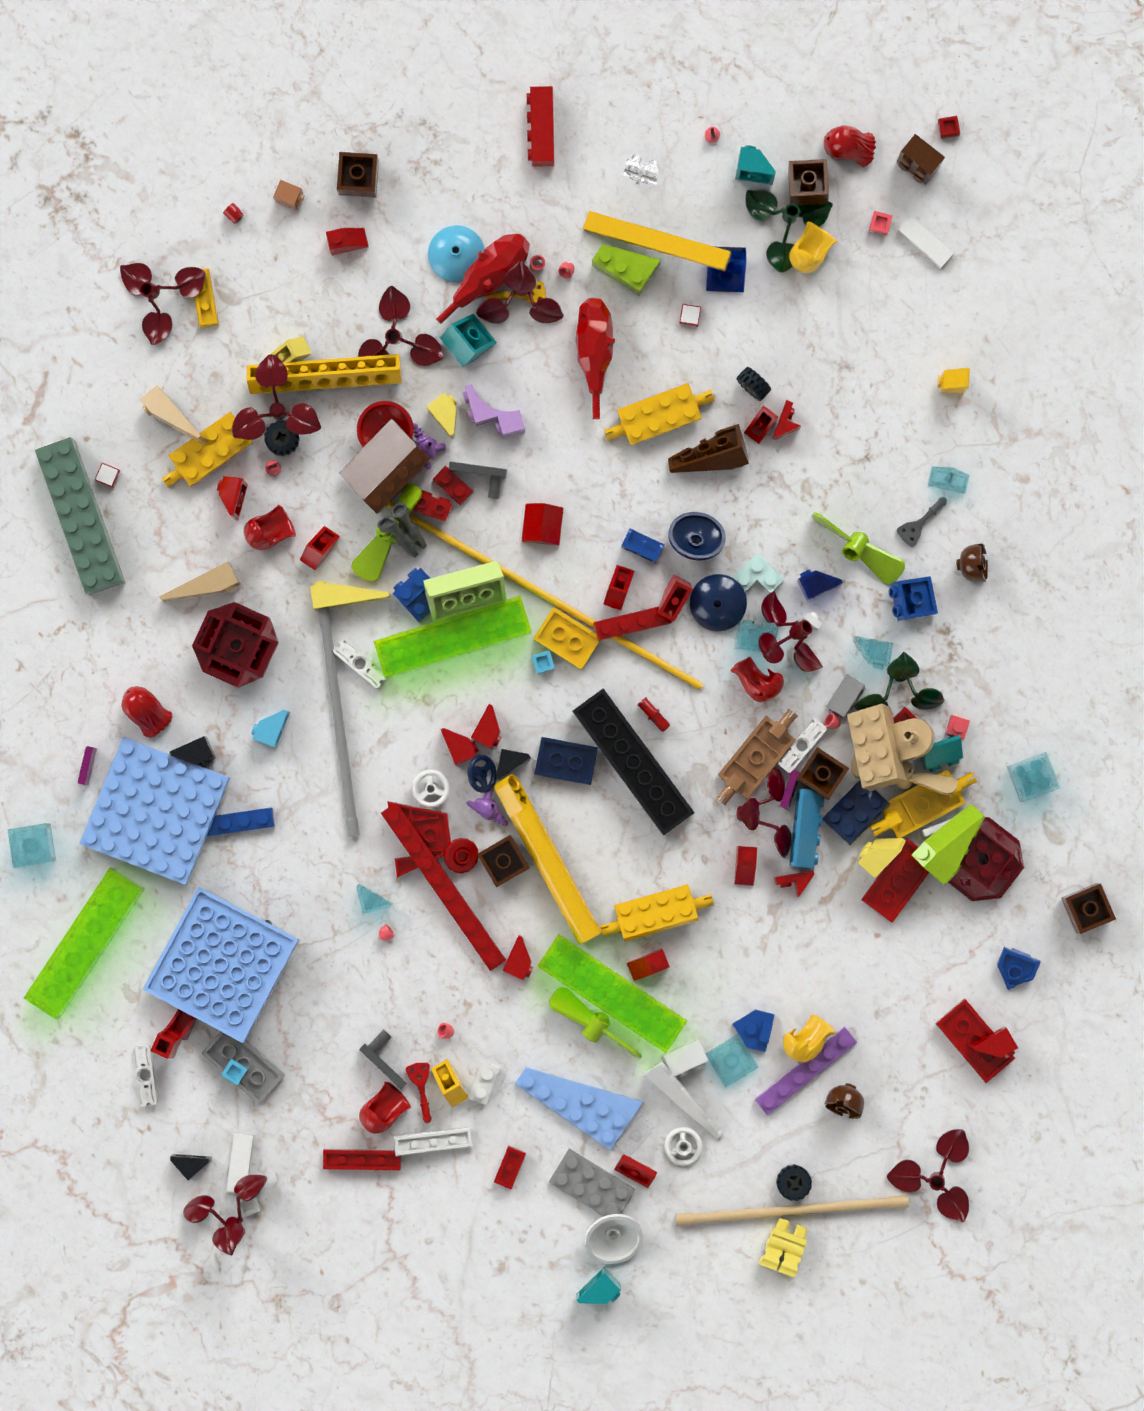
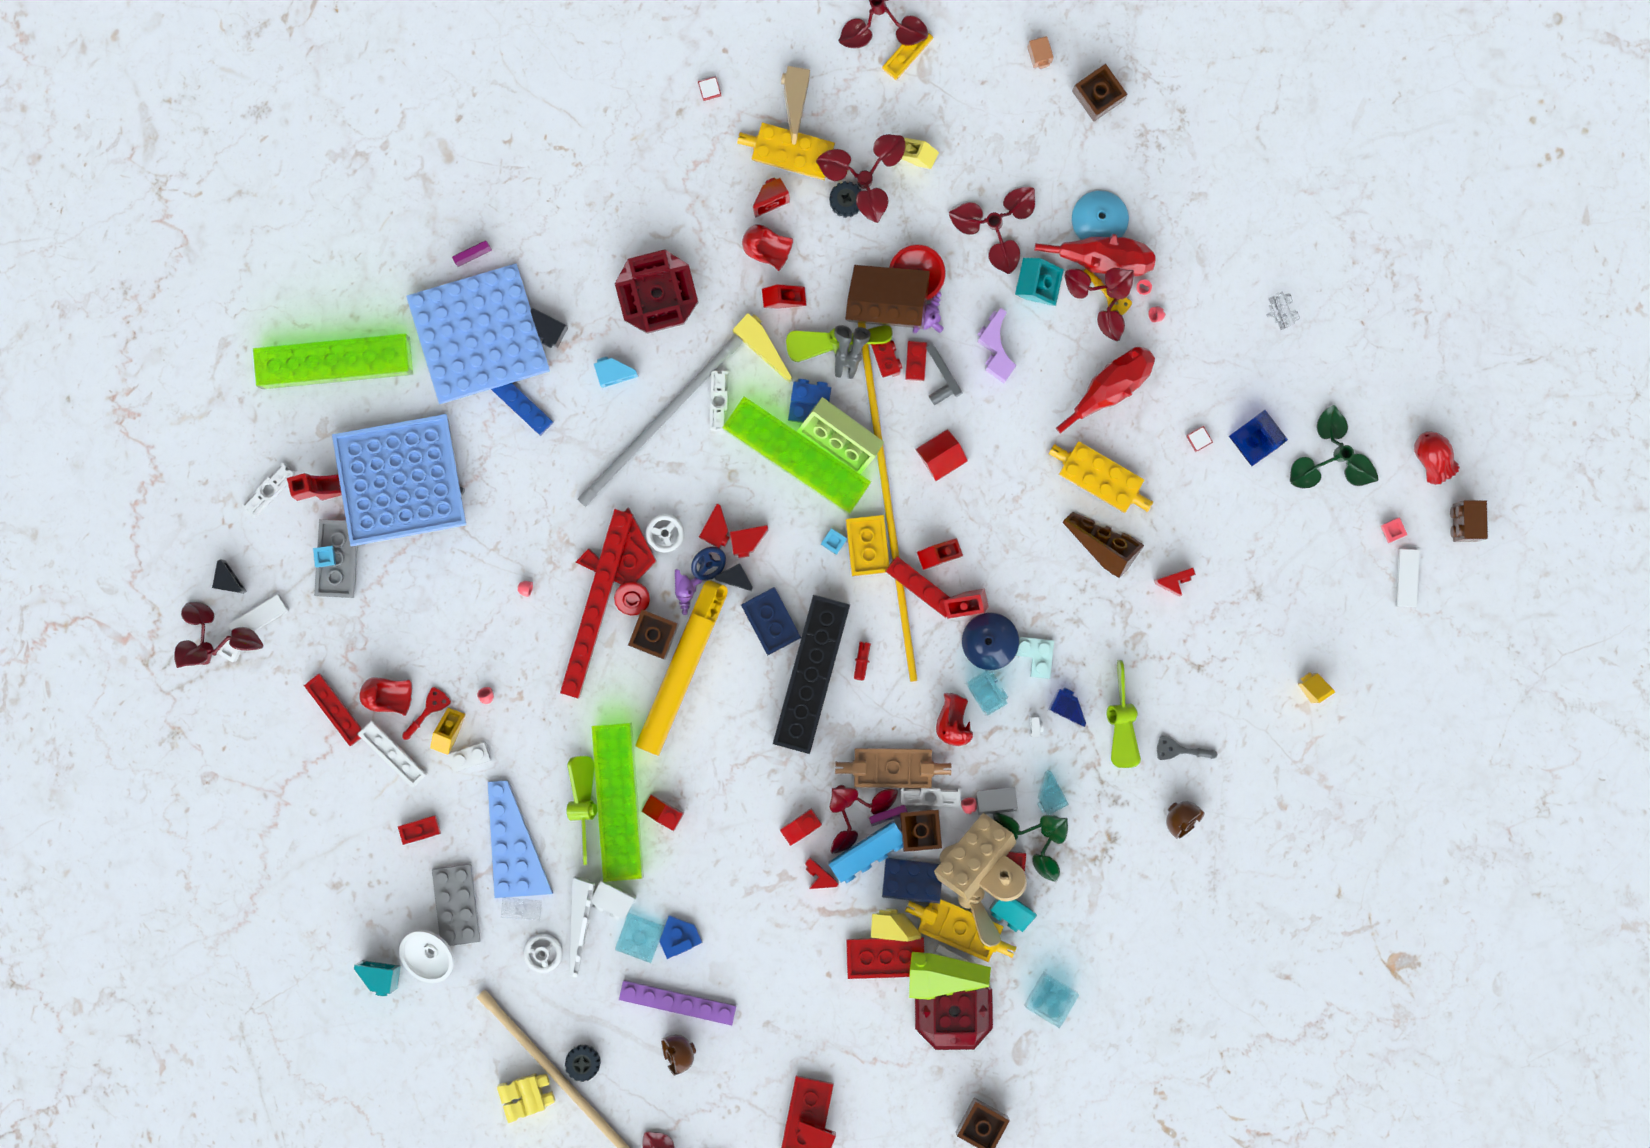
camera: 50 degrees right, 0 degrees up
clear light blue brick [7,823,56,868] -> none
sand green brick [35,437,126,596] -> none
red piece [121,686,172,738] -> none
tan slope [159,562,240,602] -> none
red hose [223,203,244,224] -> none
yellow brick [247,354,402,394] -> none
coral hinge [265,460,281,476] -> none
red slope [326,228,369,256] -> none
clear light blue slope [356,884,393,914] -> none
dark grey piece [359,1029,407,1089] -> none
light yellow slope [427,393,457,439] -> none
red slope [502,935,534,980] -> none
red brick [526,86,554,167] -> none
yellow tile [583,211,731,271] -> none
lime wedge [592,244,661,296] -> none
yellow plate [600,884,714,942] -> none
red plate [614,1154,657,1188] -> none
blue hinge [621,528,665,564] -> none
dark blue dish [668,512,726,561] -> none
coral hinge [705,127,720,143] -> none
teal slope [735,145,776,185] -> none
black wheel [736,367,771,401] -> none
red slope [744,405,779,444] -> none
dark red plant [759,591,823,672] -> none
yellow piece [783,1014,835,1063] -> none
reddish brown brick [788,159,829,206] -> none
yellow piece [789,222,837,273] -> none
blue plate [889,576,938,621] -> none
clear light blue slope [928,466,969,494] -> none
red tile [938,116,960,139] -> none
coral plate [945,715,970,739] -> none
blue plate [997,947,1041,990] -> none

